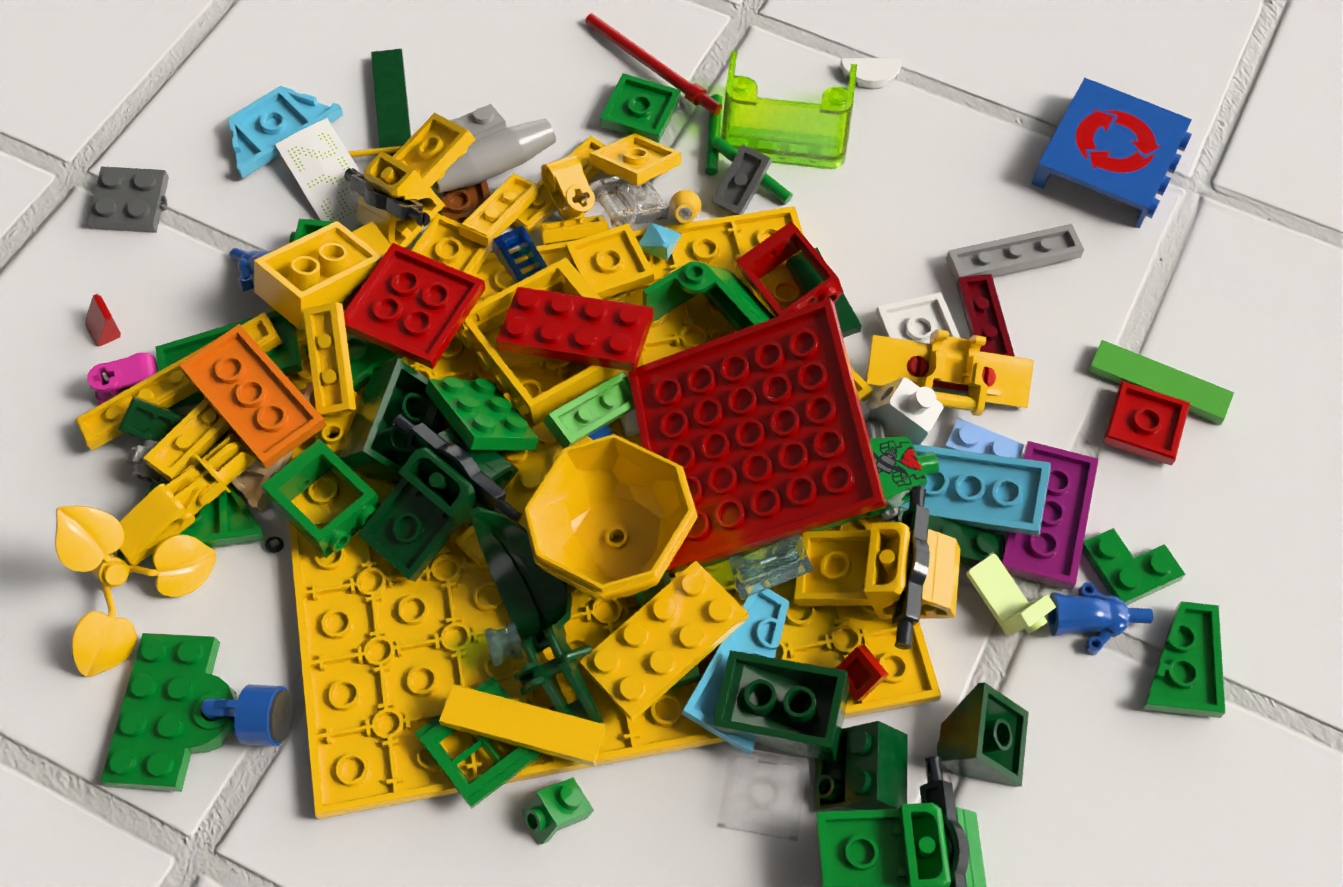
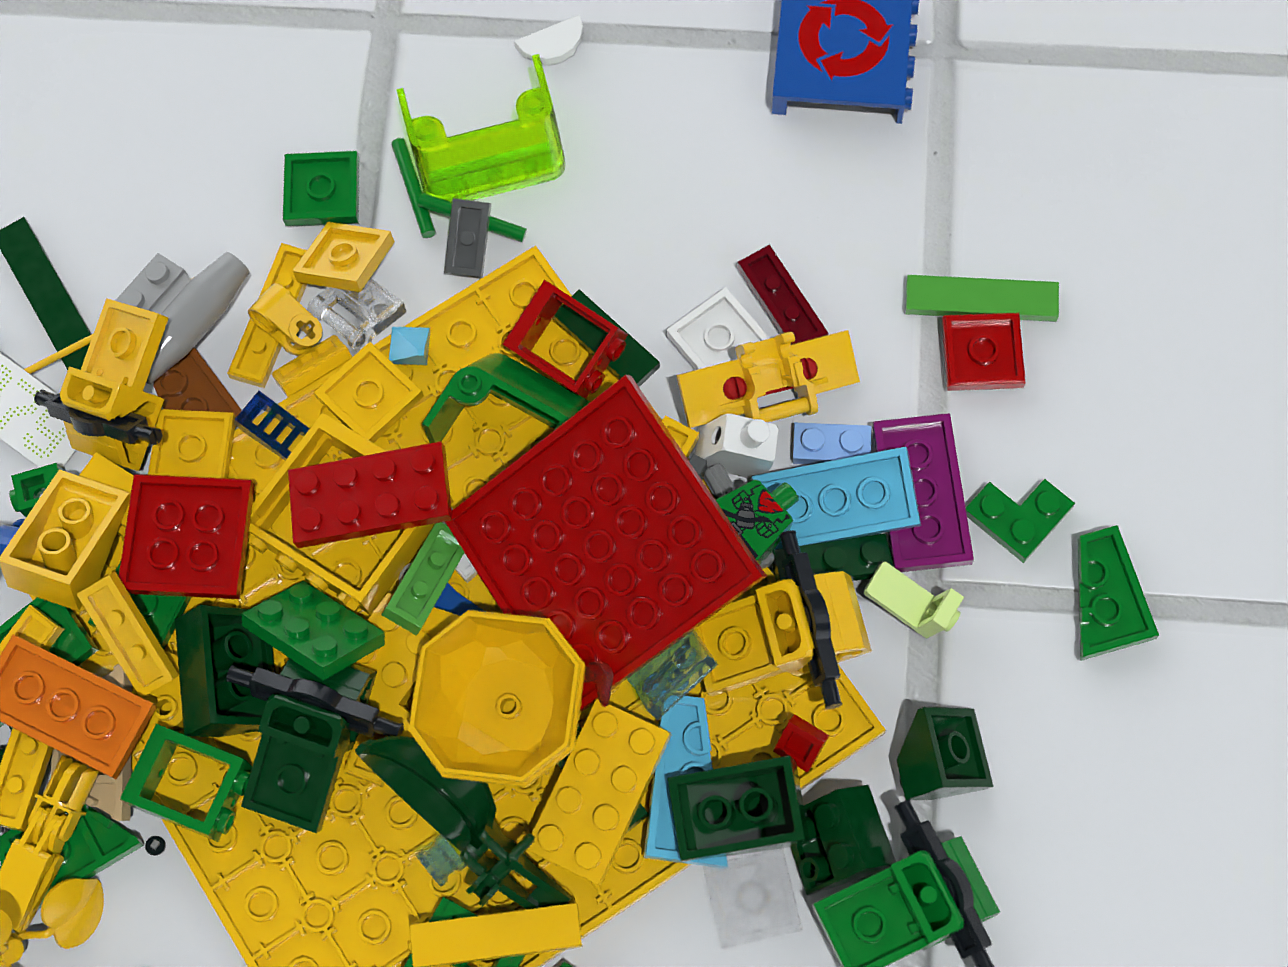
camera: 15 degrees left, 10 degrees up
yellow tile [459,174,541,247] -> none
red bar [585,13,722,116] -> none
yellow cone [669,190,701,224] -> none
light grey plate [946,224,1084,282] -> none
blue piece [1048,582,1153,656] -> none
none -> clear red animal [584,661,614,707]

